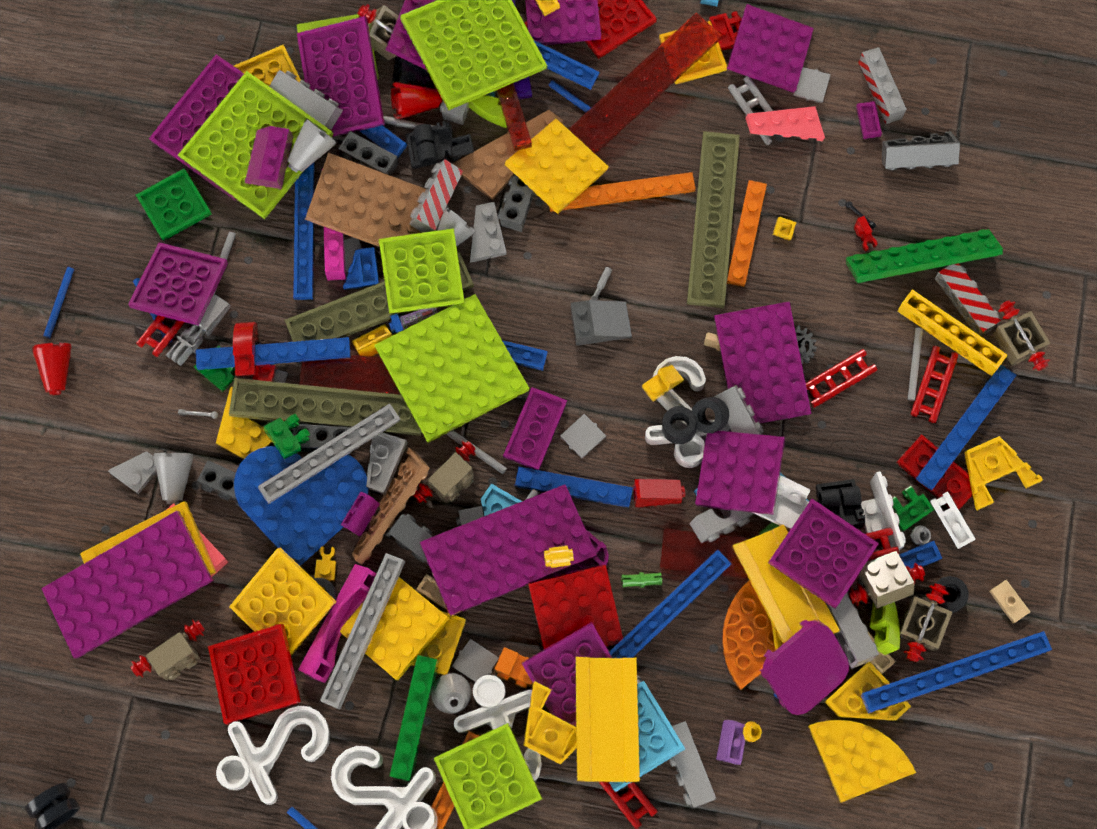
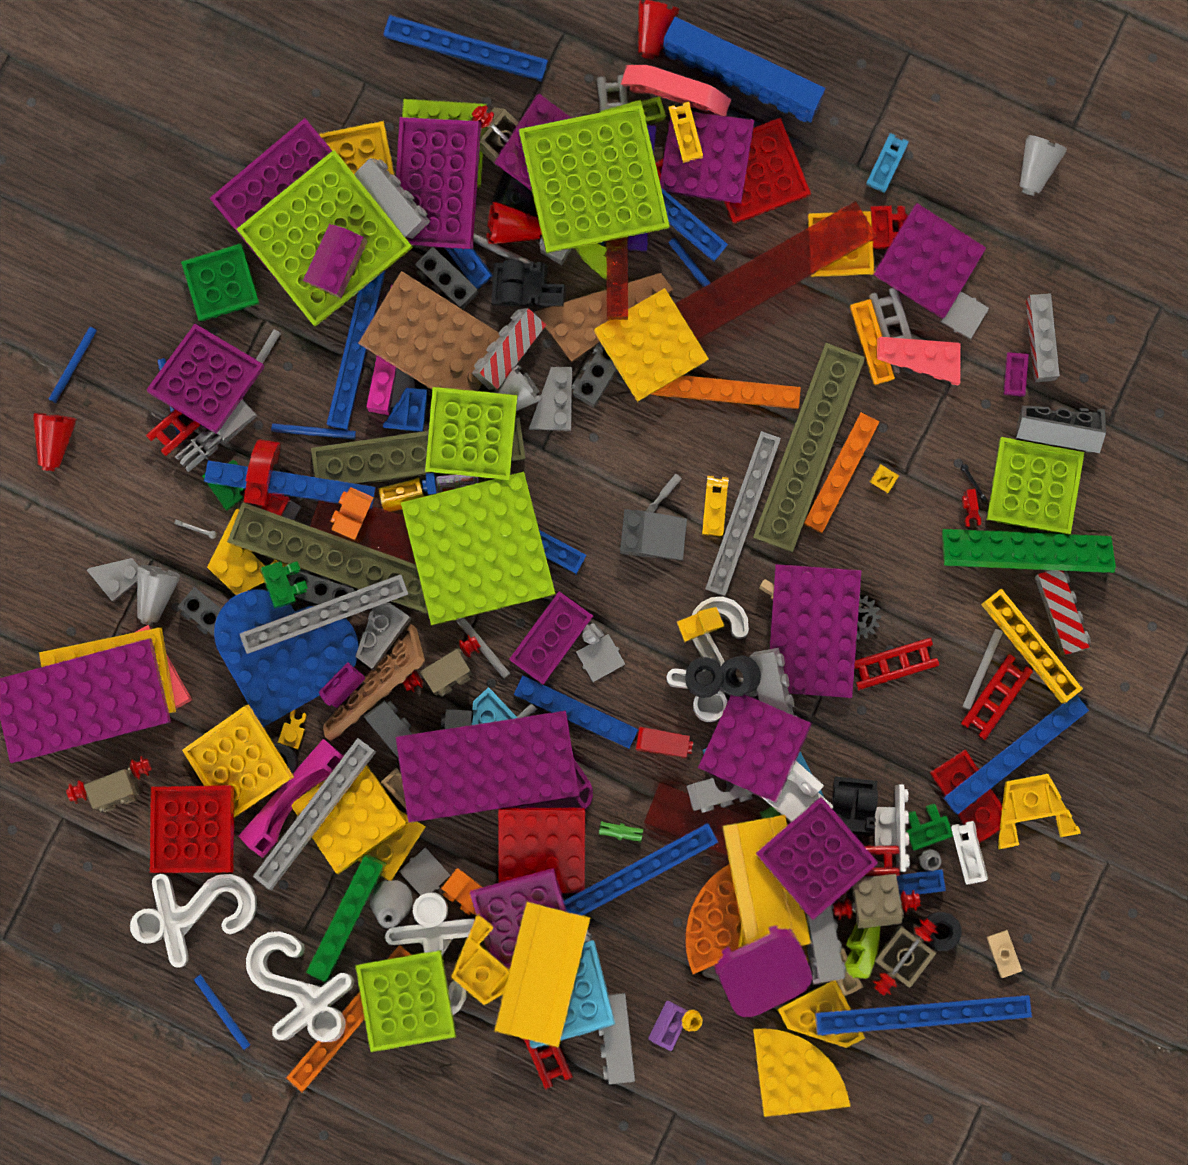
camera: 15 degrees right, 10 degrees up
light grey cone [287,119,336,173] -> none
yellow brick [544,546,574,568] -> none
dark tan brick [993,300,1051,371] -> none
none -> blue bar [271,424,356,439]
none -> orange brick [330,487,374,540]
none -> light grey plate [582,622,604,644]
none -> yellow plate [702,476,729,536]
none -> light grey plate [705,431,781,597]
none -> light orange plate [850,299,895,385]
none -> lime plate [986,437,1084,535]

